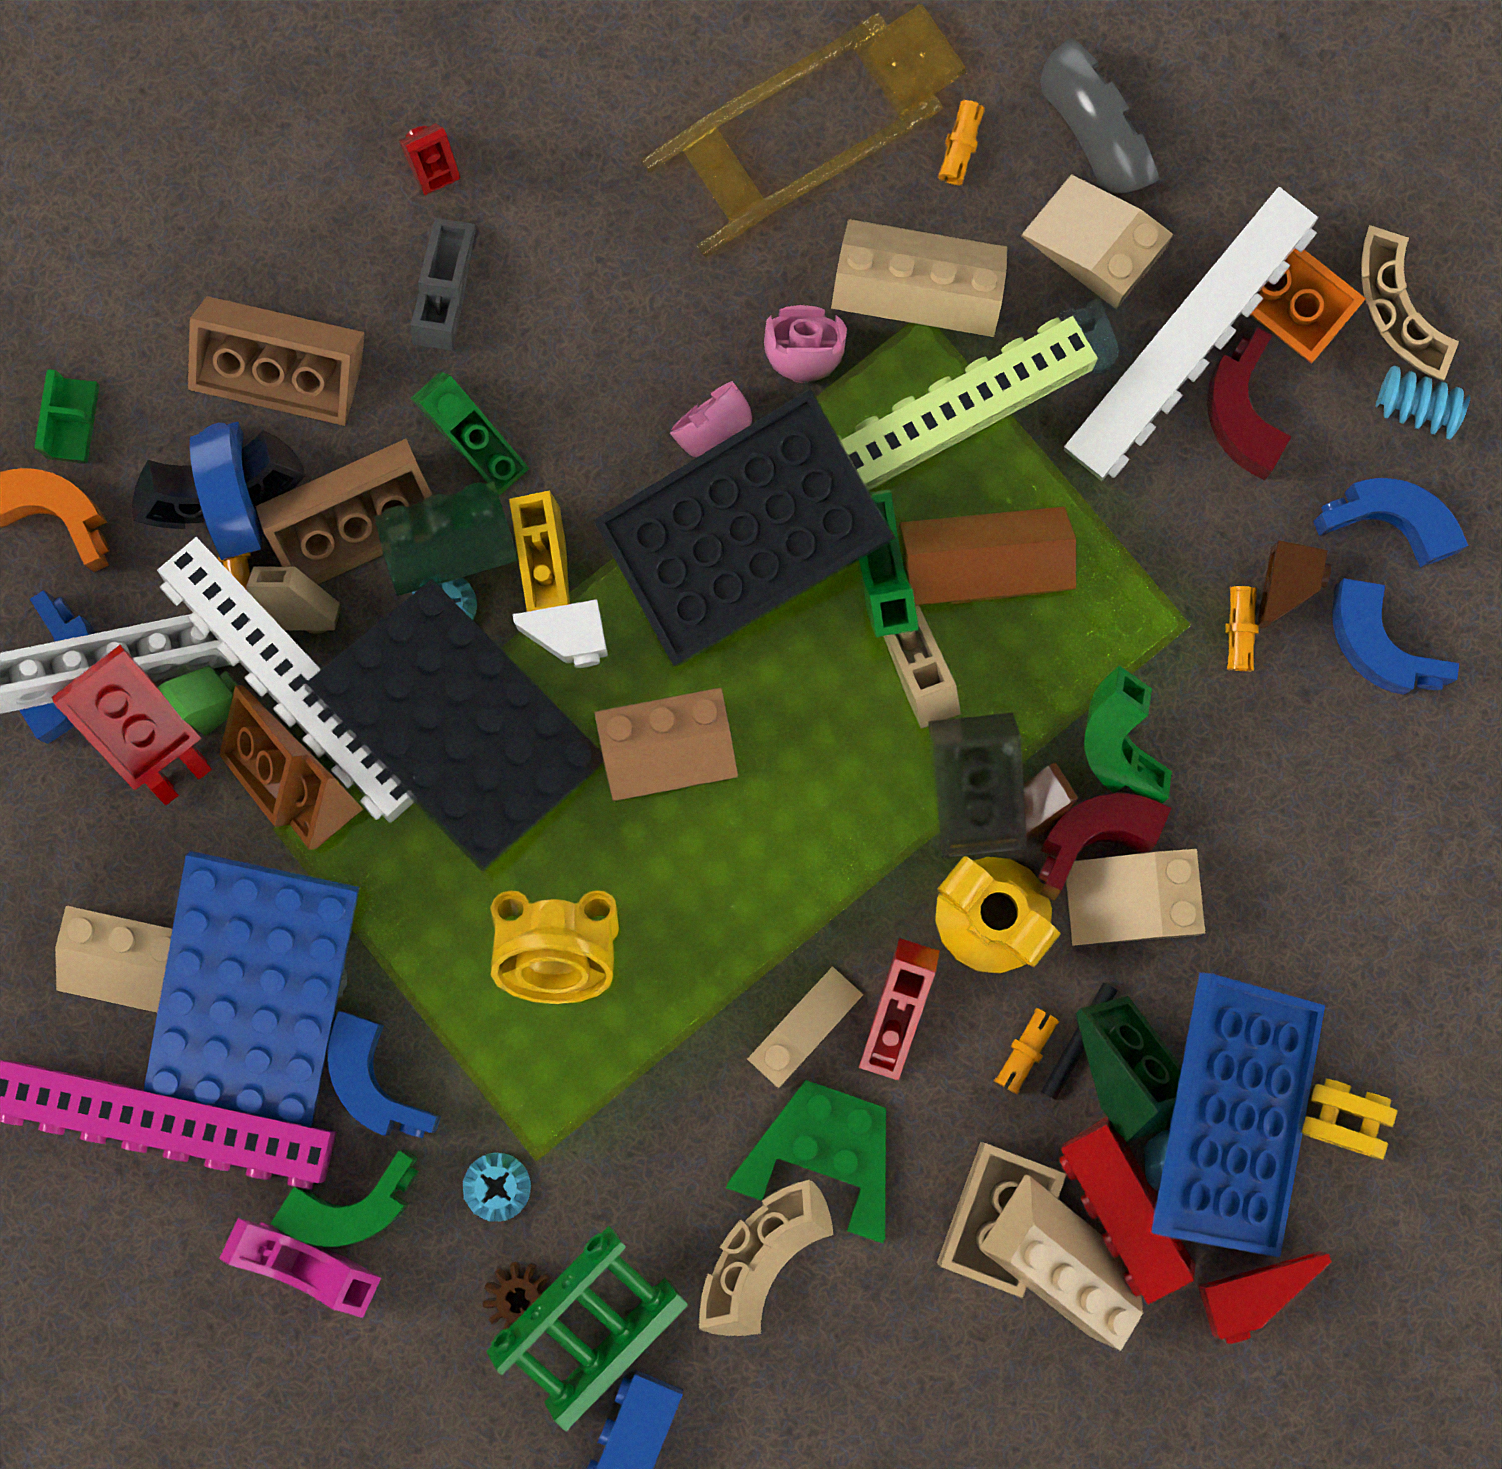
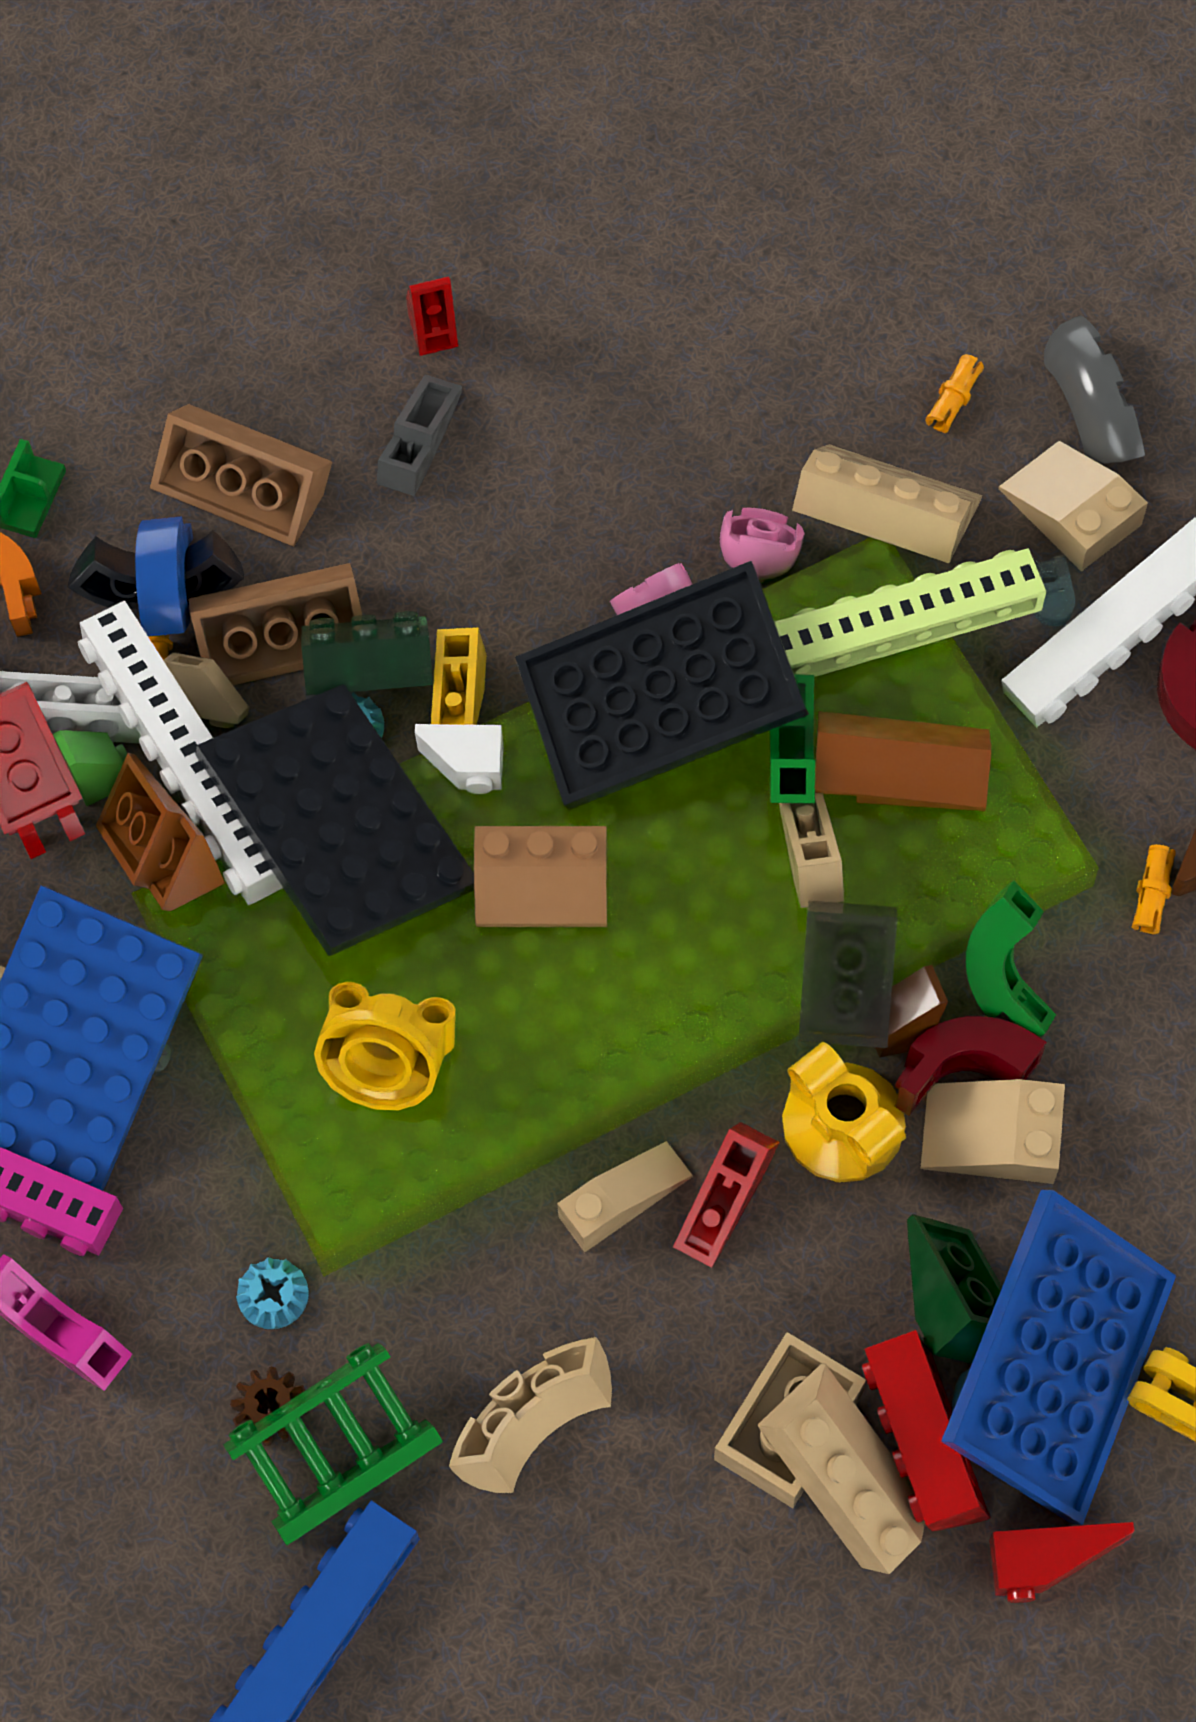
camera: 15 degrees right, 15 degrees down
green arch [270,1149,419,1247] -> none
blue arch [328,1011,441,1138] -> none
green slope [411,372,530,496] -> none
clear yellow plate [640,3,966,258] -> none
green wing [726,1080,886,1244] -> none
light orange pin [994,1008,1060,1095] -> none
black bar [1041,982,1118,1100] -> none

